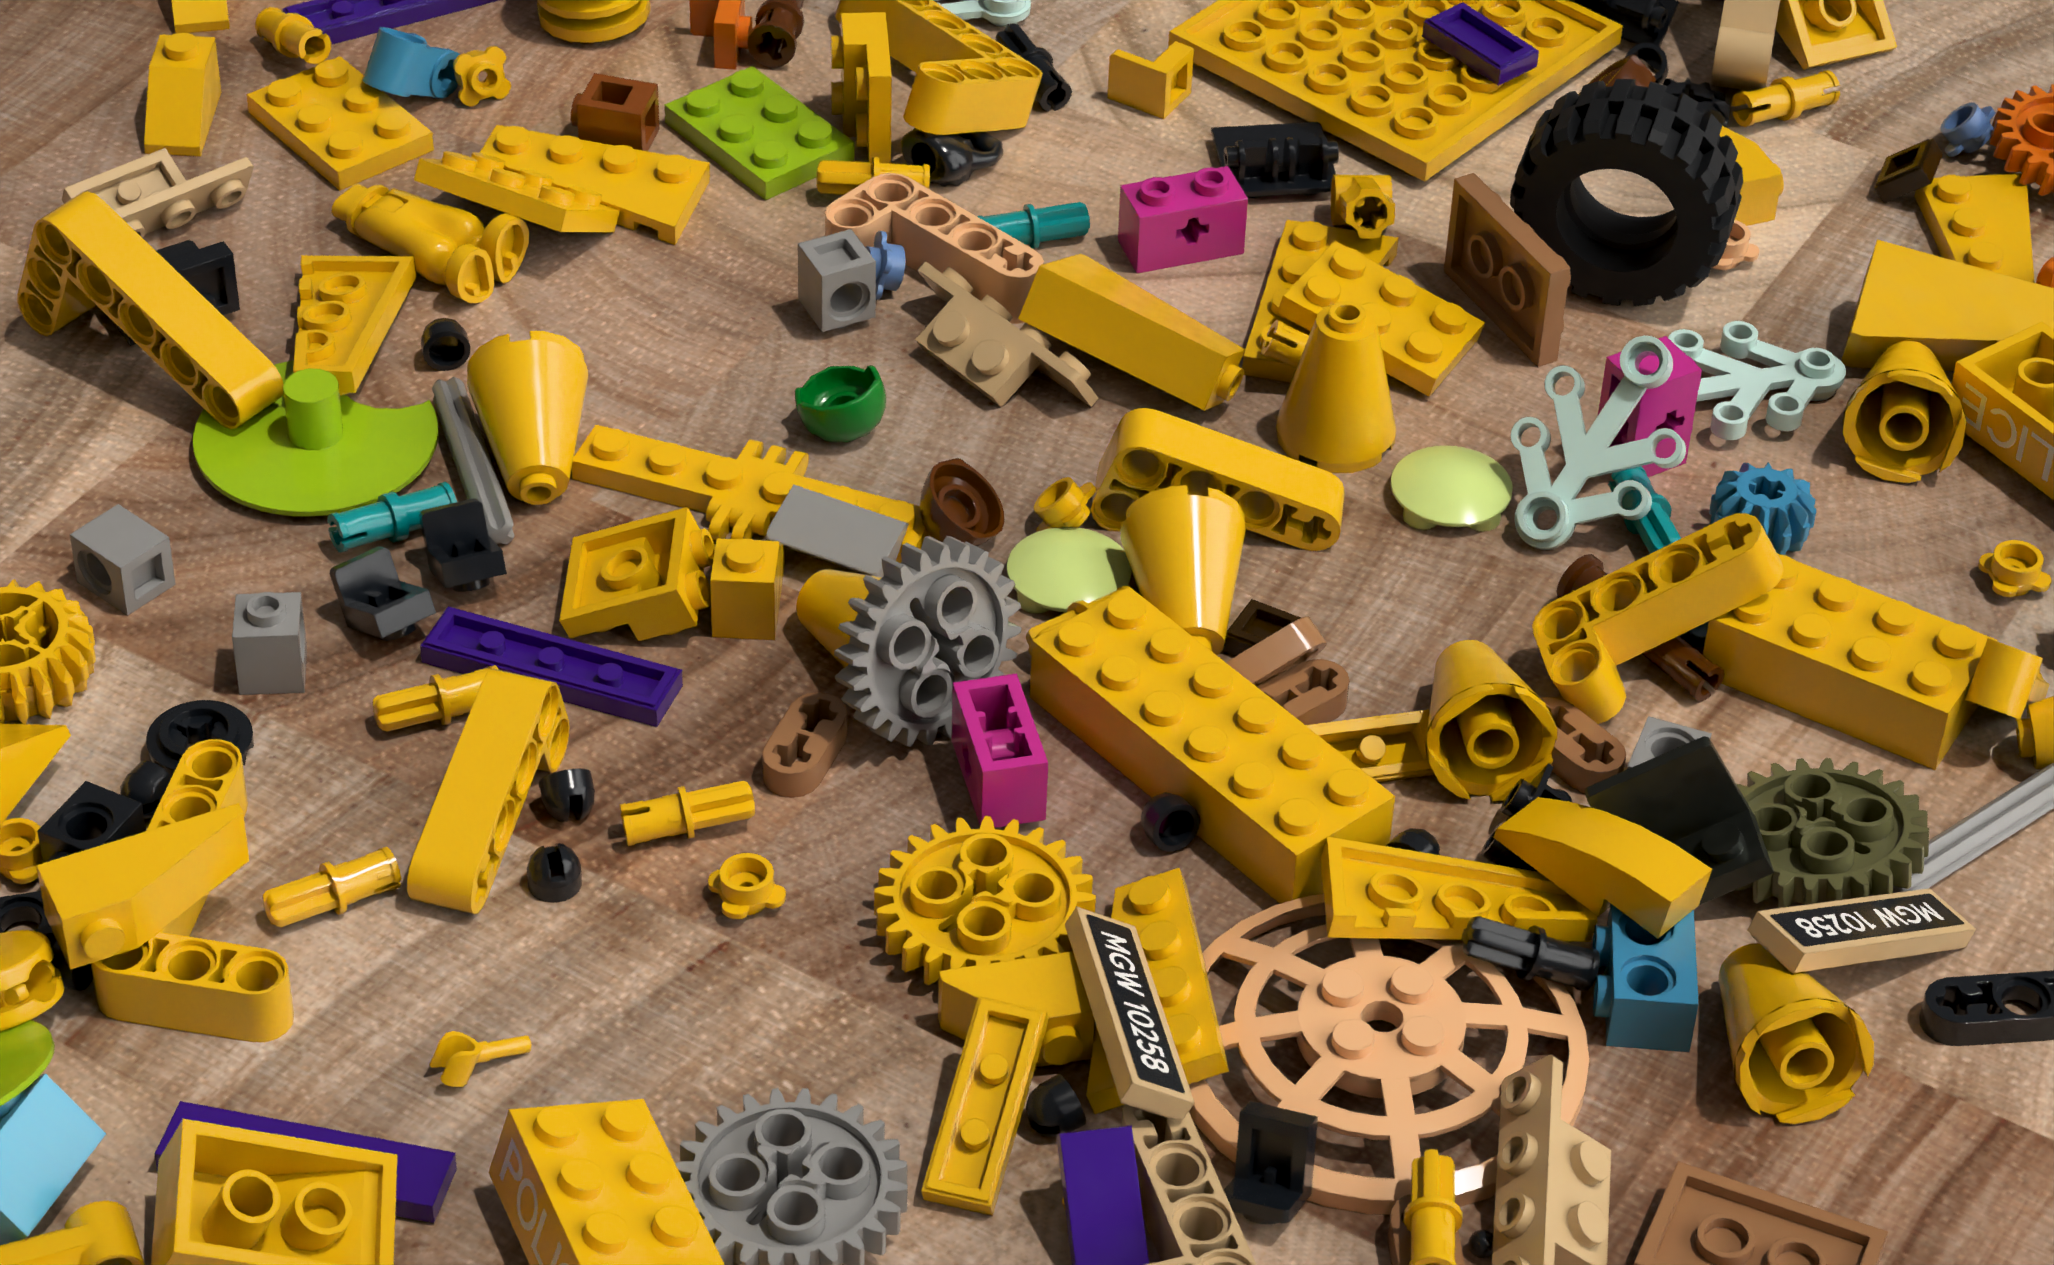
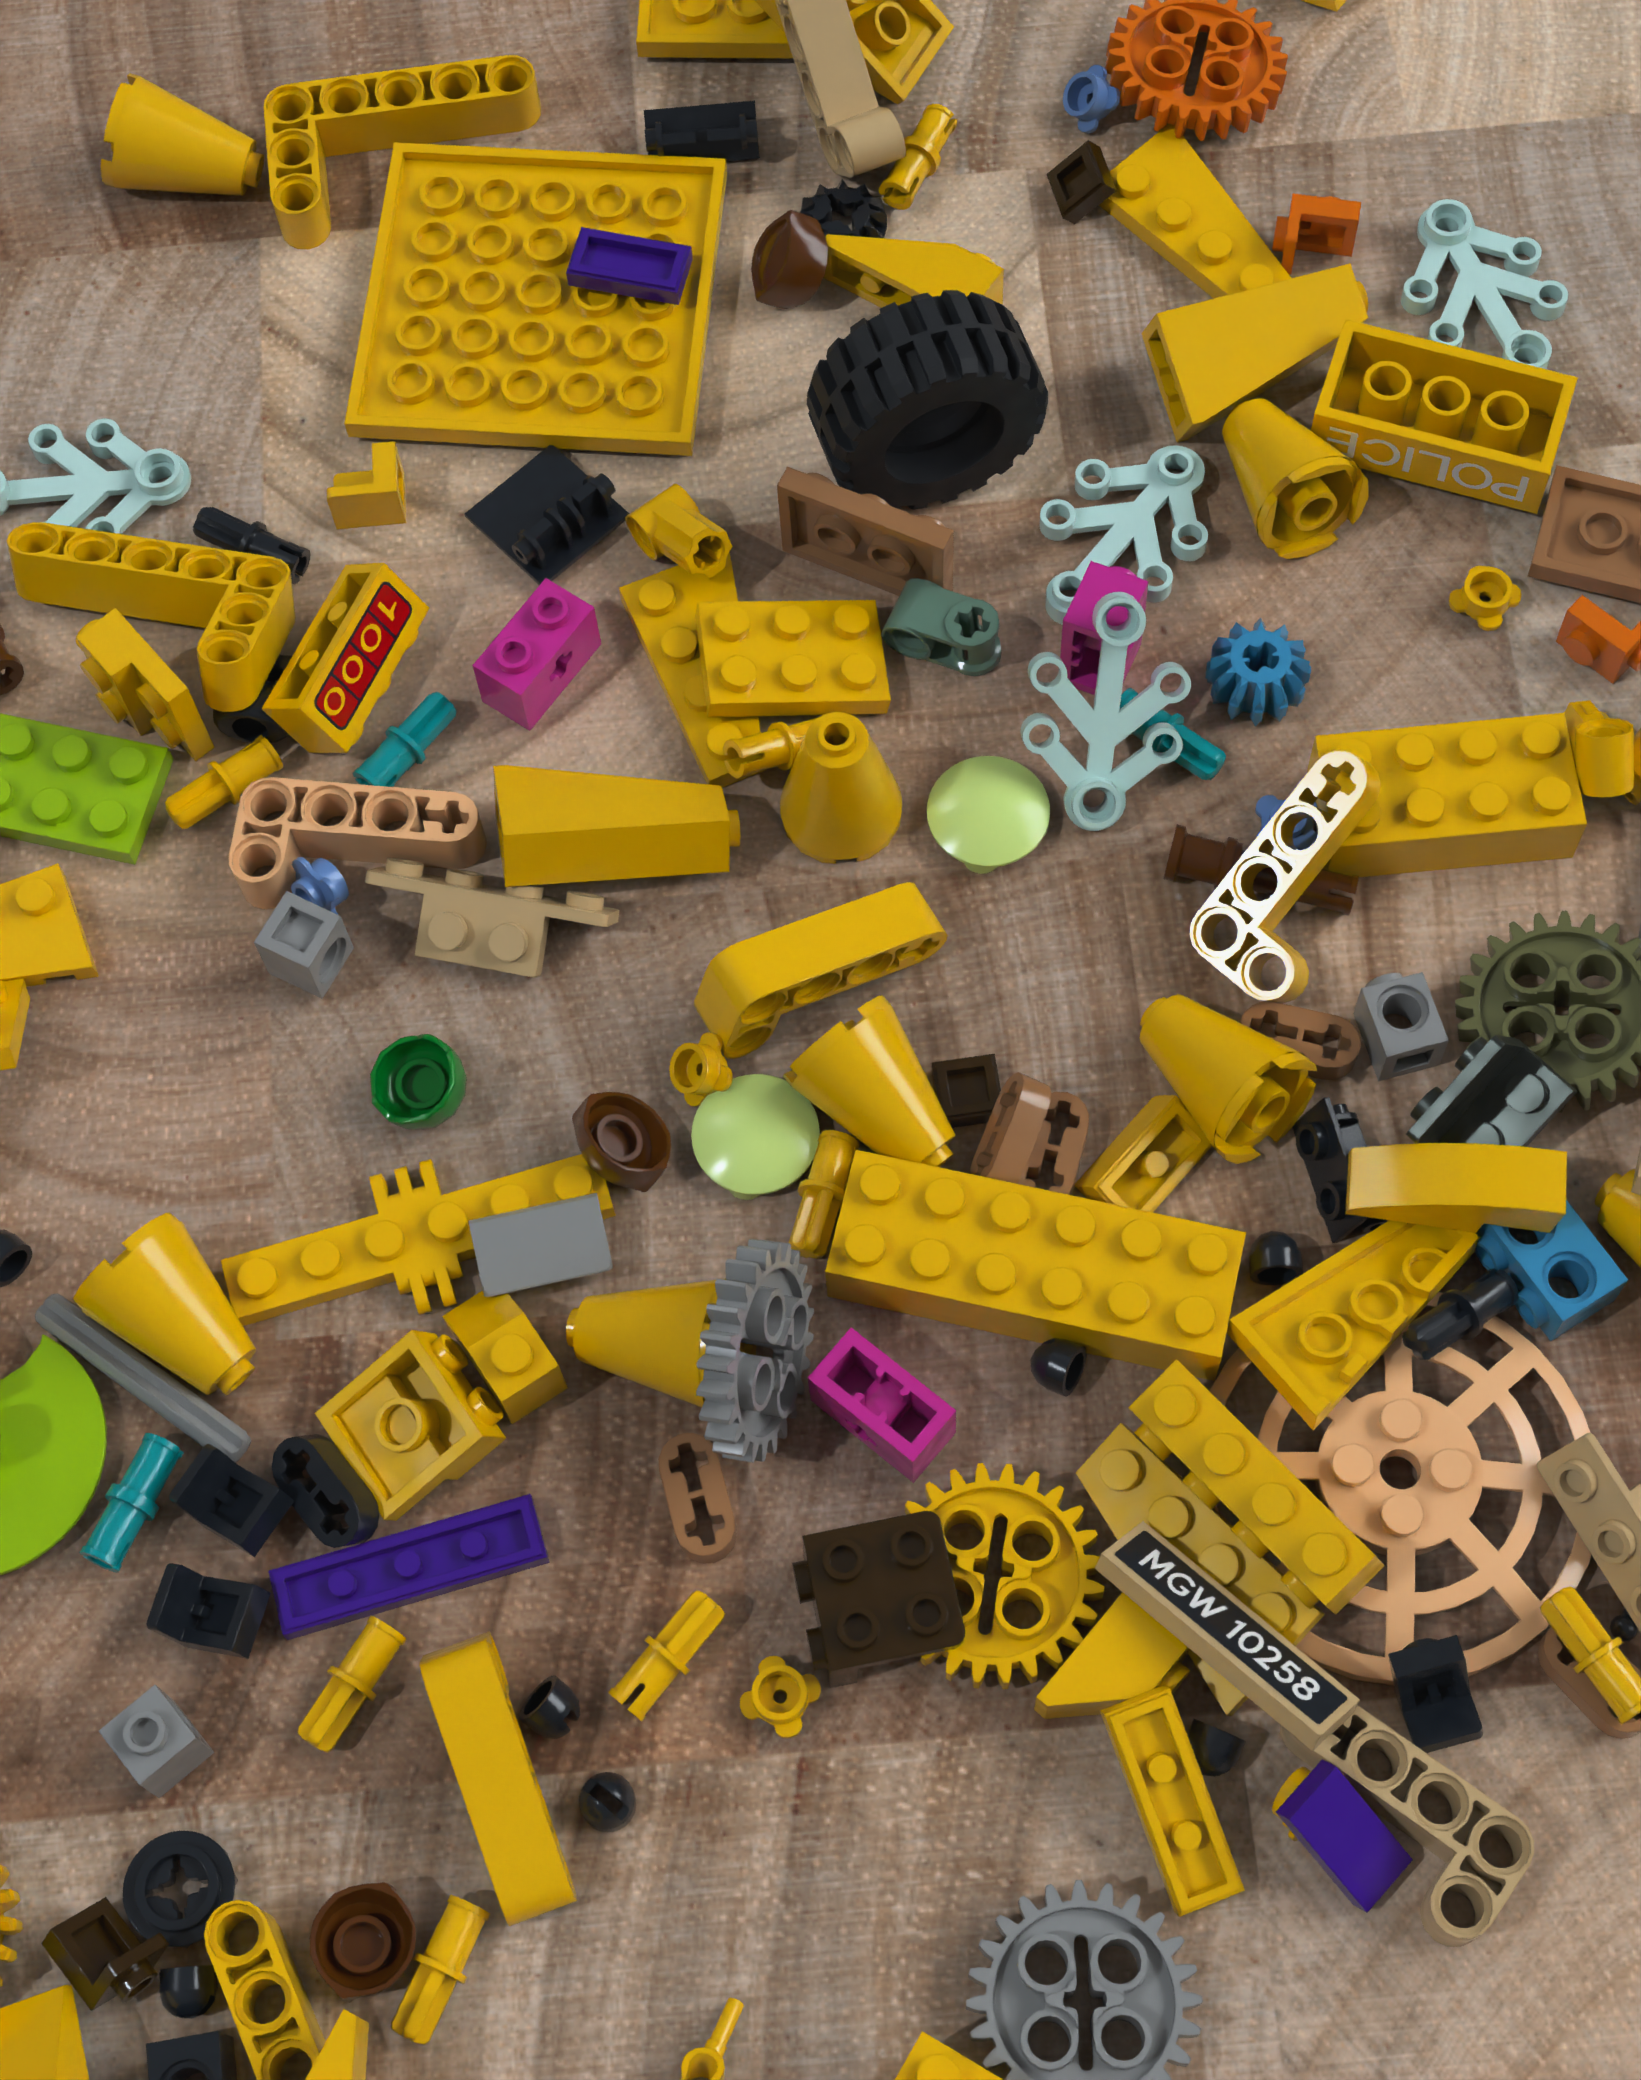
camera: 30 degrees left, 25 degrees up
black hinge [1625,43,1669,84] -> none
none -> dark brown bracket [41,1897,169,2011]
none -> yellow brick [262,562,430,753]
none -> black beam [272,1434,379,1548]
none -> reddish brown hat [309,1882,416,2003]
none -> dark brown bracket [792,1511,965,1688]
none -> sand green piece [881,578,1002,676]
none -> yellow brick [1128,1359,1385,1615]

